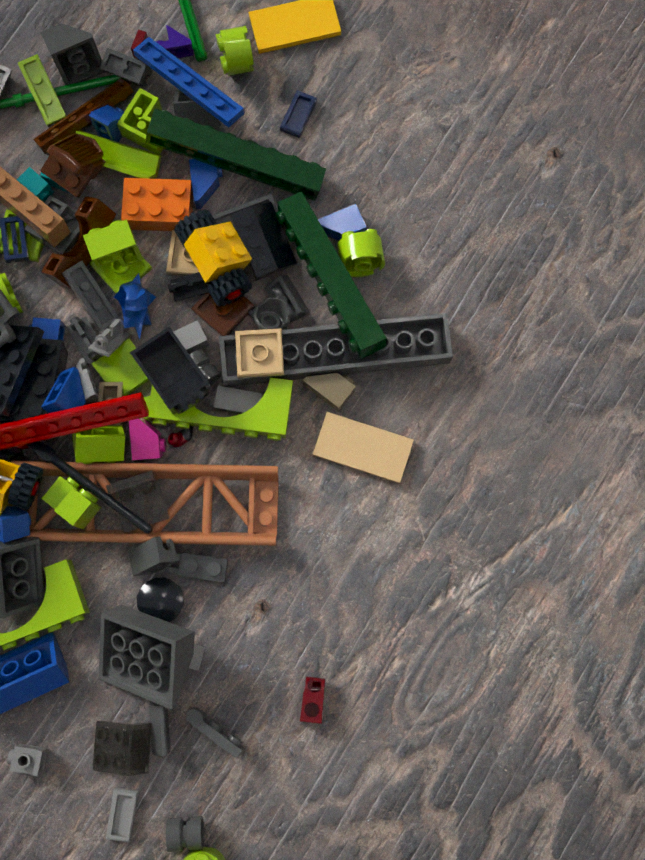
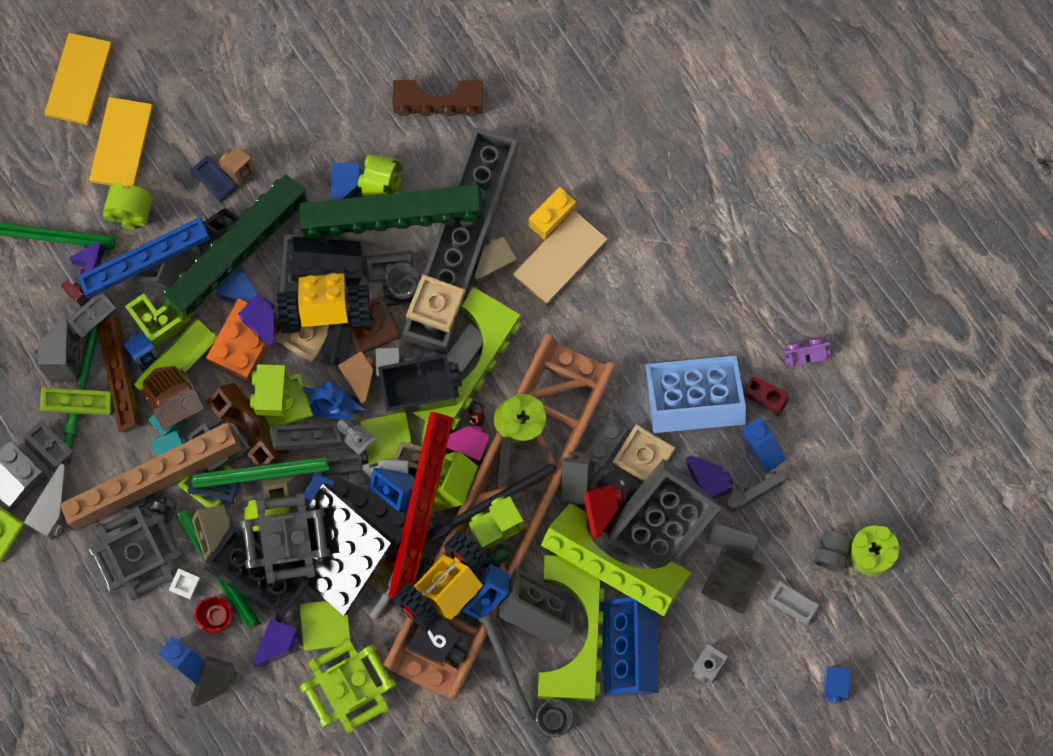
camera: 60 degrees left, 5 degrees down
none -> green axle [192,457,330,488]
none -> black slope [197,208,240,253]
none -> medium nougat slope [219,148,256,188]
none -> dark purple slope [238,295,276,350]
none -> dark tan slope [263,473,312,500]
none -> medium nougat slope [338,352,376,408]
none -> reddish brown arch [393,80,483,116]
none -> dark green arm [484,544,509,567]
none -> lime brick [494,394,546,443]
none -> yellow brick [529,187,576,241]
none -> lime arch [541,503,692,616]
none -> red slope [583,483,624,540]
none -> tan tile [612,424,676,482]
none -> light blue slope [645,356,746,433]
none -> dark purple slope [685,456,733,500]
none -> blue slope [740,417,786,473]
none -> medium lavender hinge [781,337,831,367]

